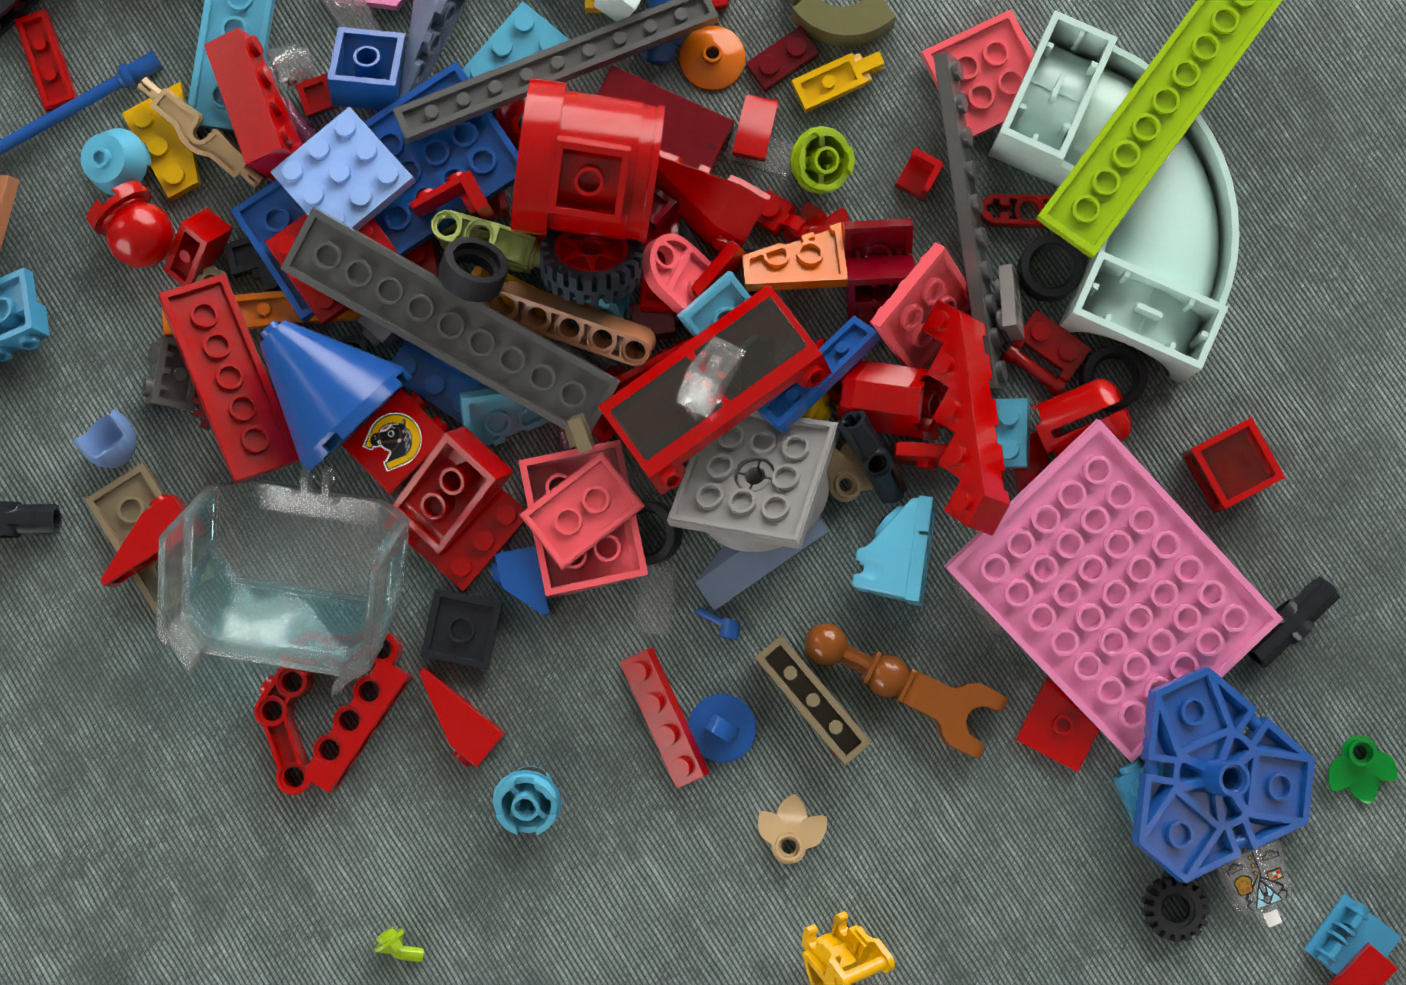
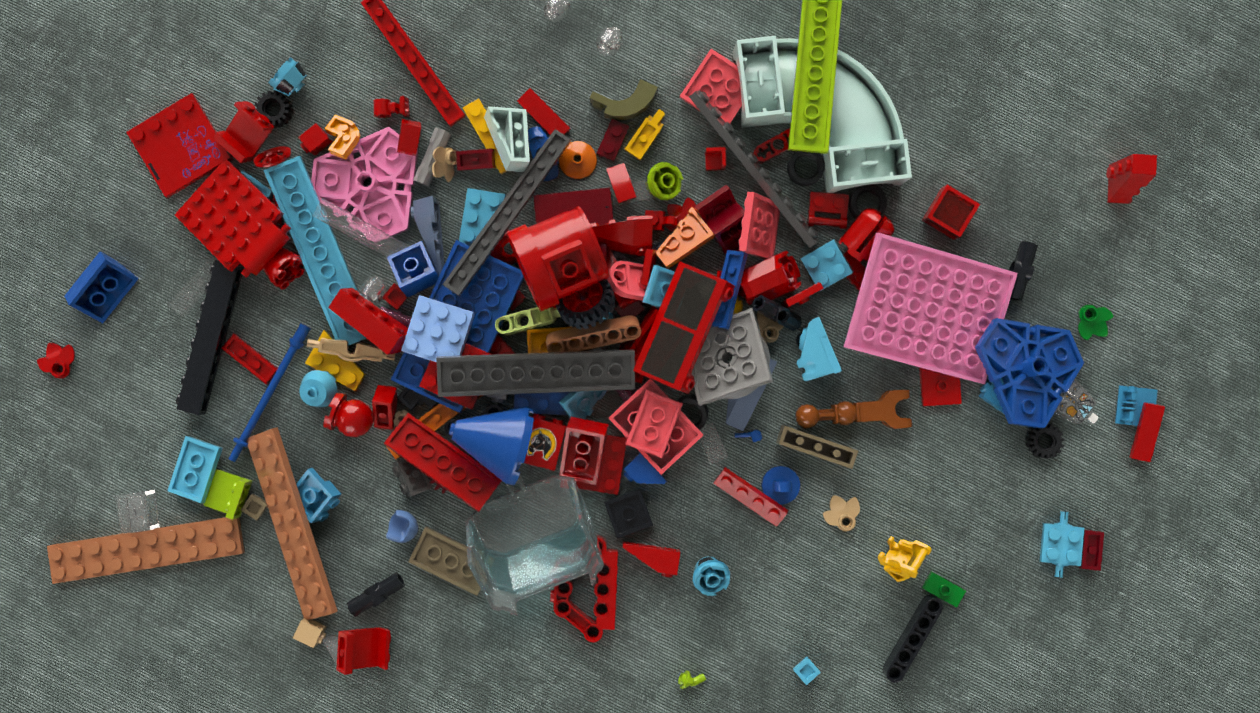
camera: 30 degrees left, 5 degrees up
red slope [100,494,202,588] -> none
red bracket [409,170,495,220] -> none
black tyre [438,237,509,303] -> none
dark tan plate [564,413,595,454] -> none
clear slope [676,336,746,417] -> none
red brick [921,300,1010,536] -> none
light grey plate [995,264,1025,341] -> none

